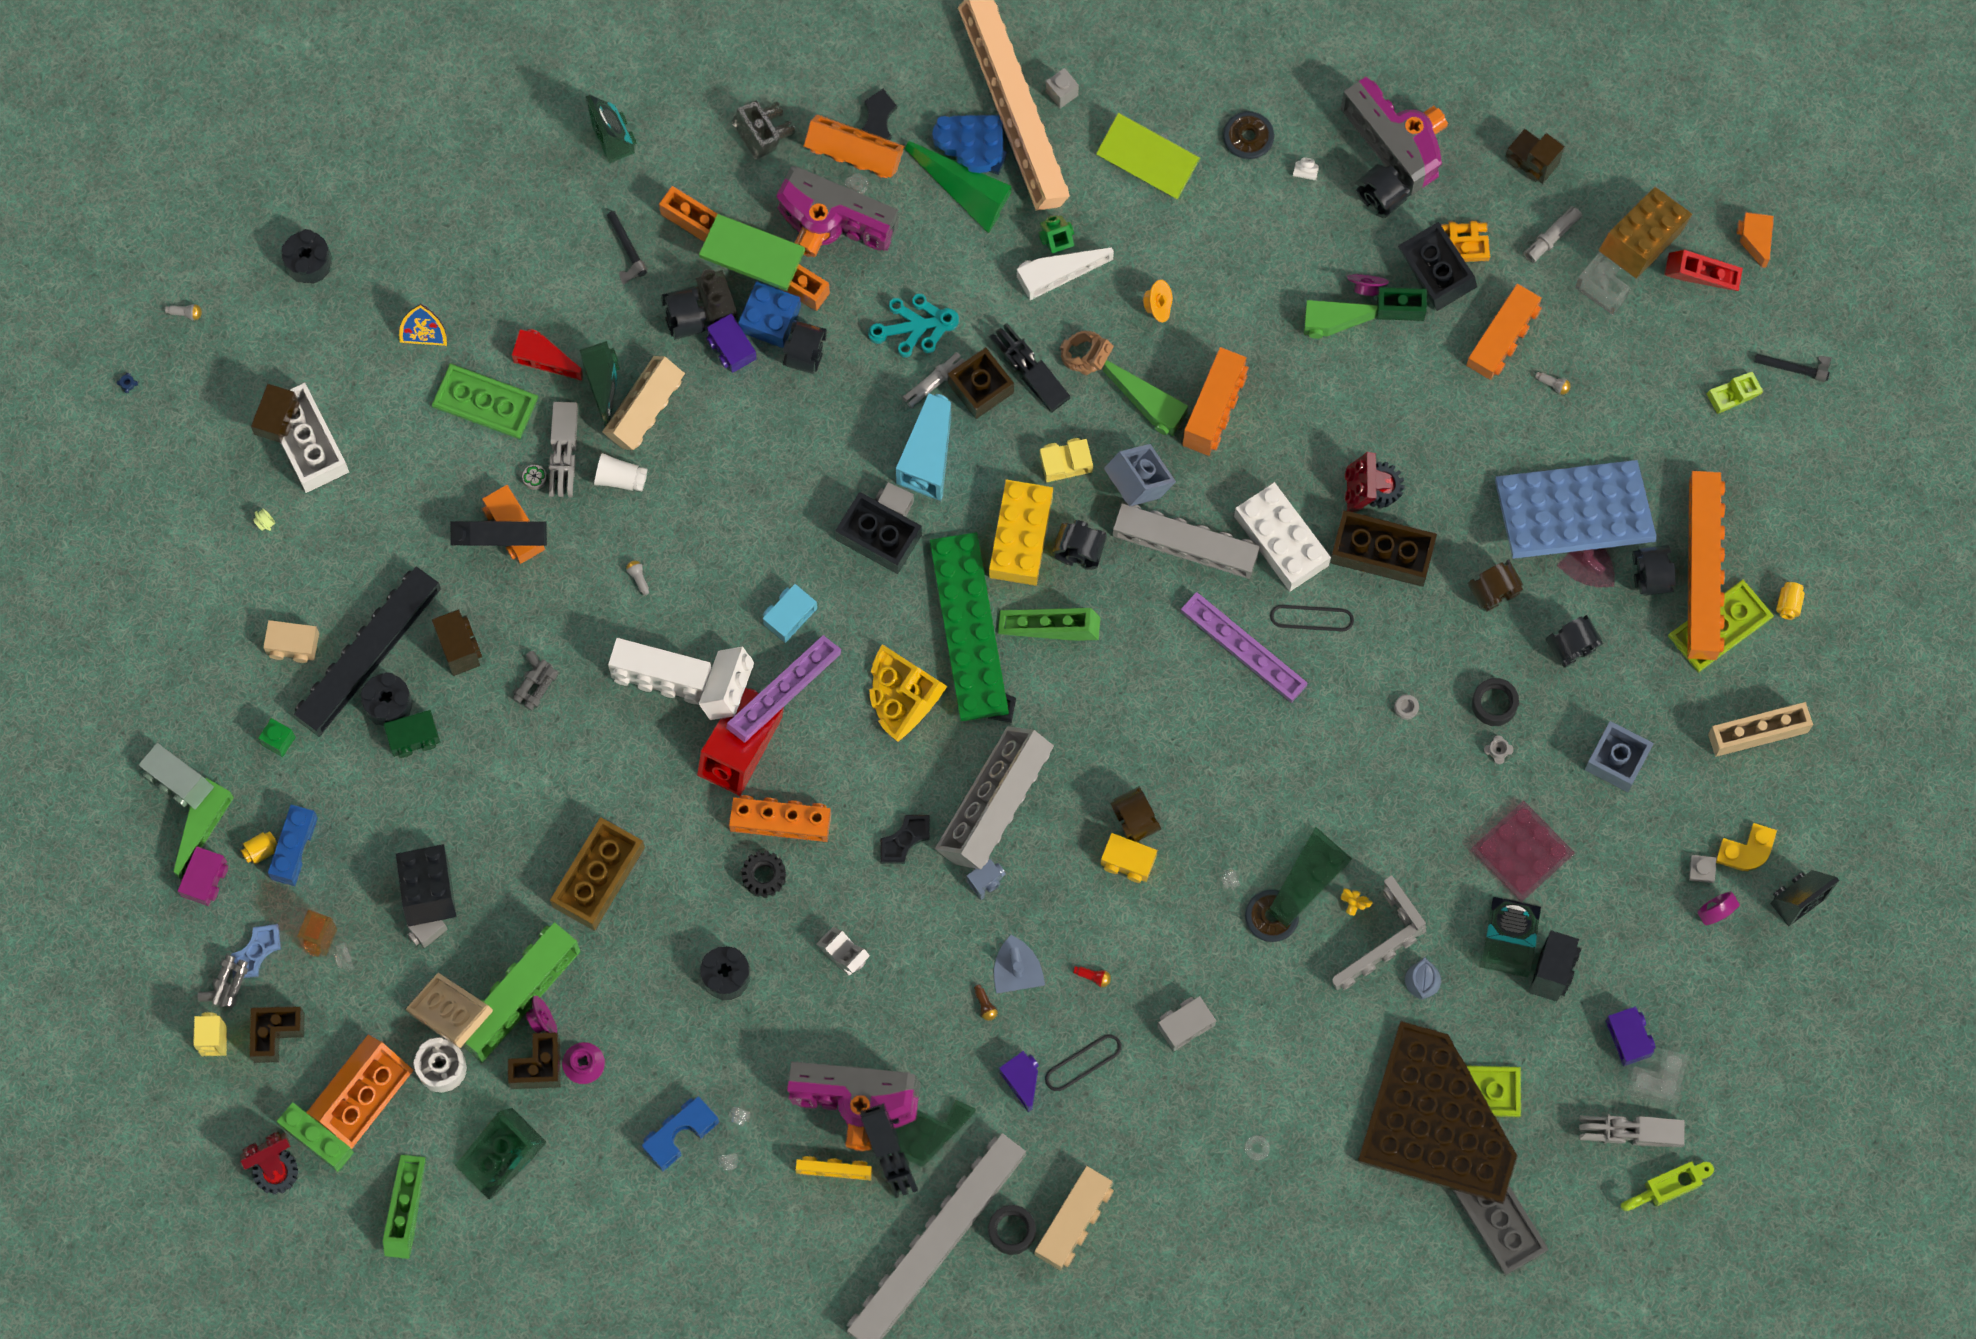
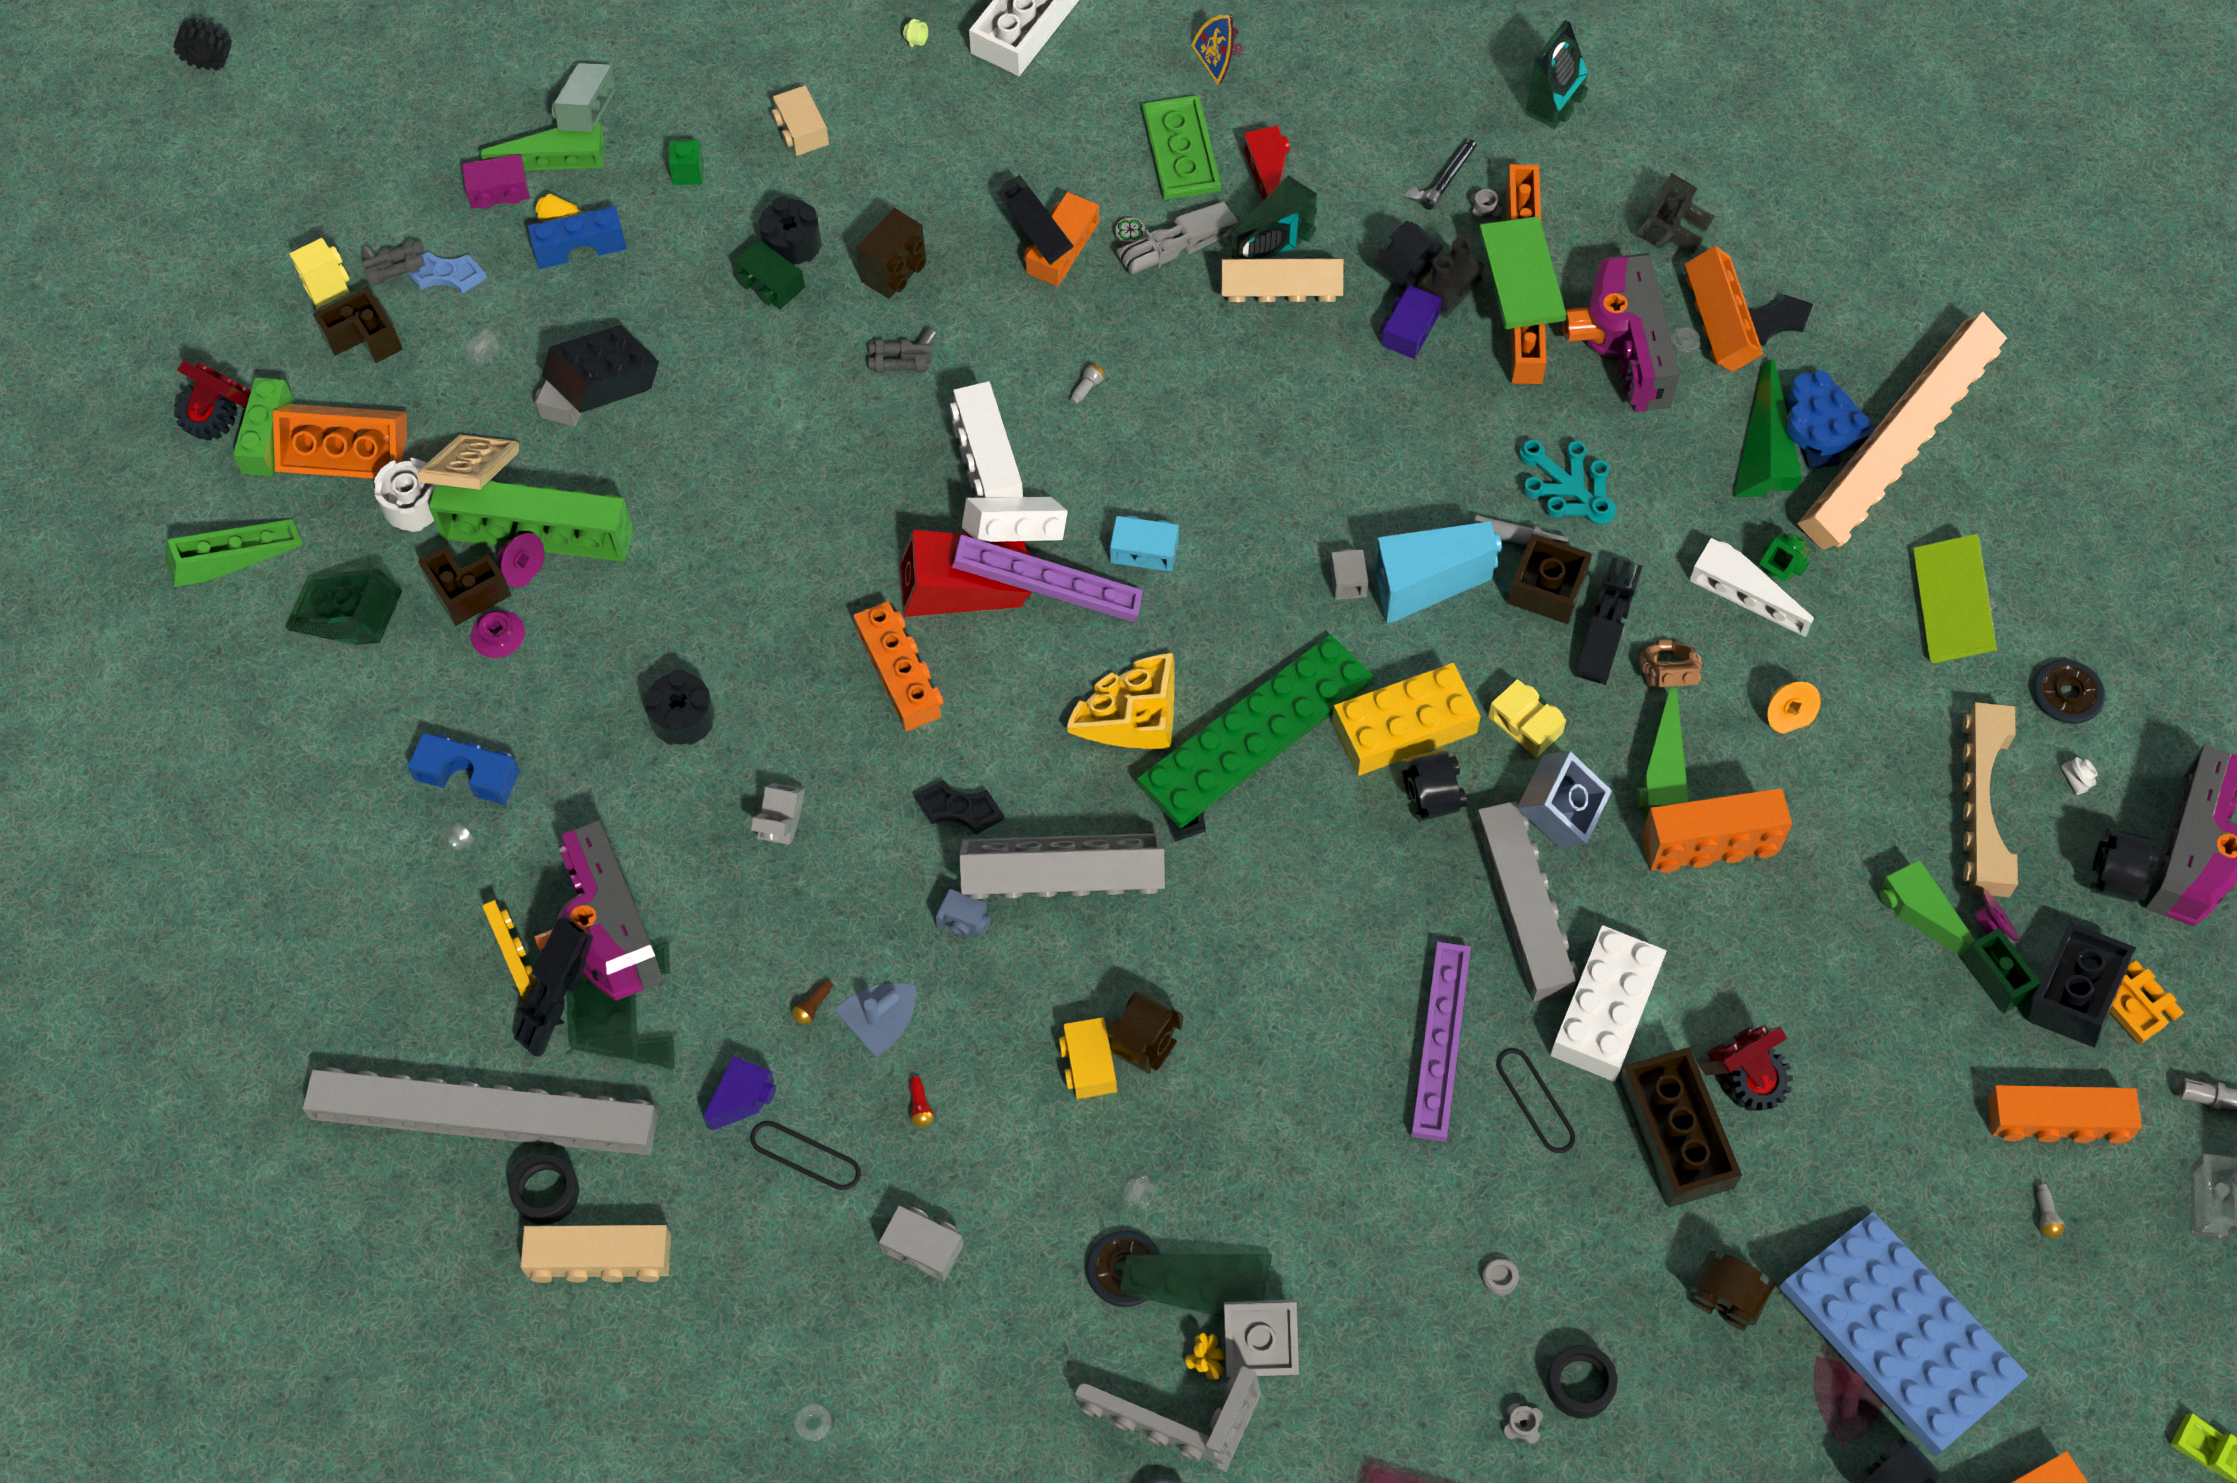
camera: 60 degrees right, 10 degrees down
black brick [294,566,441,737] -> none
clear orange brick [297,910,337,957] -> none
pearl gold brick [550,817,645,931] -> none
white plant [594,453,648,492] -> none
clear plate [727,1106,751,1126] -> none
blue brick [739,282,801,348] -> none
black tyre [741,851,786,898] -> none
black brick [783,320,827,374] -> none
black brick [835,492,922,574] -> none
bright green slope [998,608,1101,641] -> none
light grey brick [1046,68,1079,108] -> none
black brick [1545,615,1603,668] -> none
none -> light grey plate [1224,1299,1299,1377]
none -> light grey plate [1470,189,1502,218]
none -> tan arch [1962,702,2018,897]

